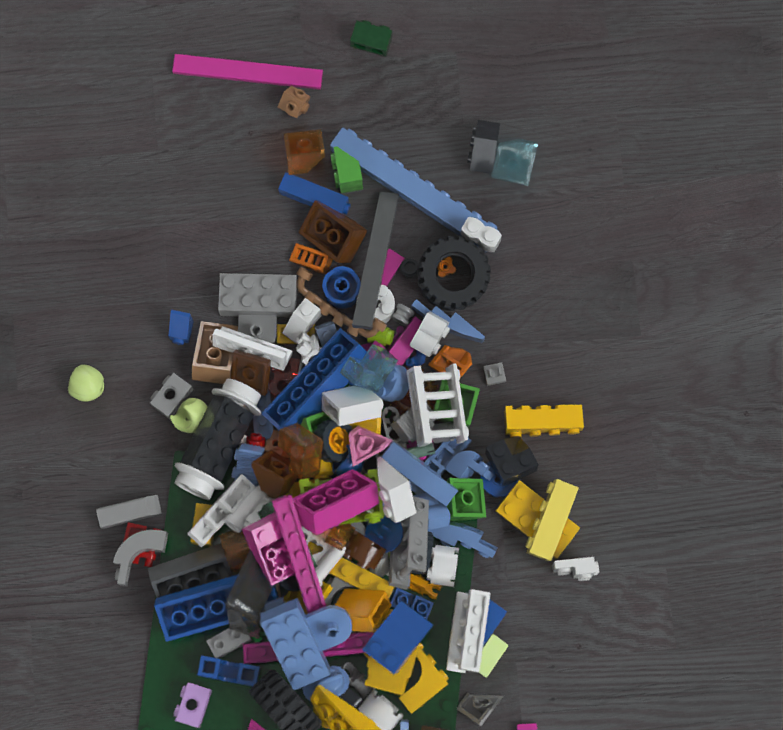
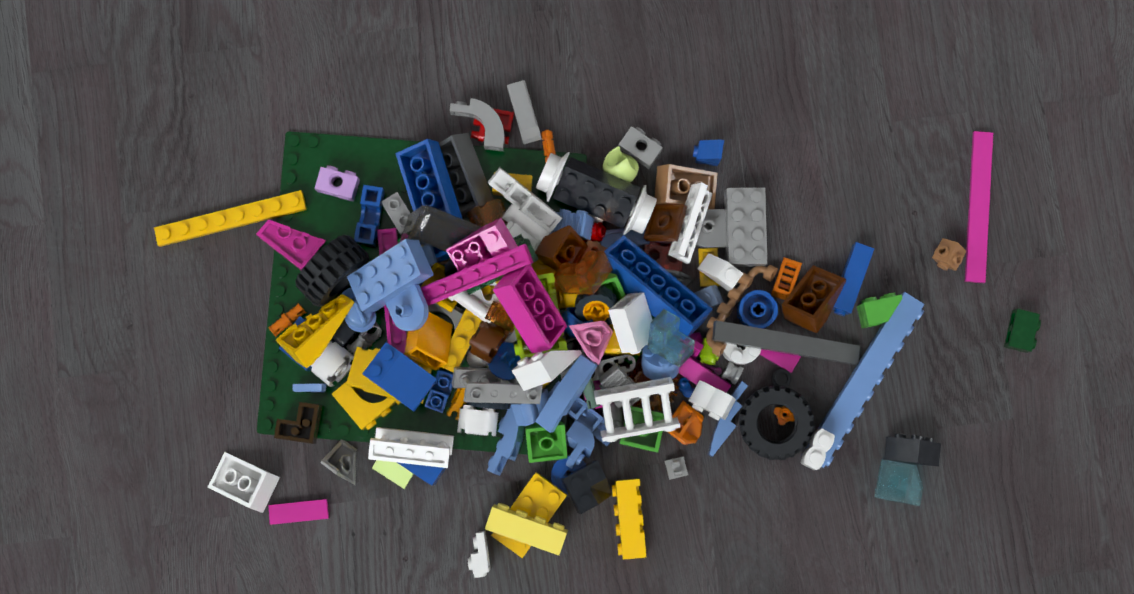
camera: 85 degrees right, 5 degrees up
yellowish green piece [68,365,104,402] -> none
clear orange slope [284,129,325,175] -> none
white hips [296,332,321,365] -> none
none -> orange axle [541,130,556,162]

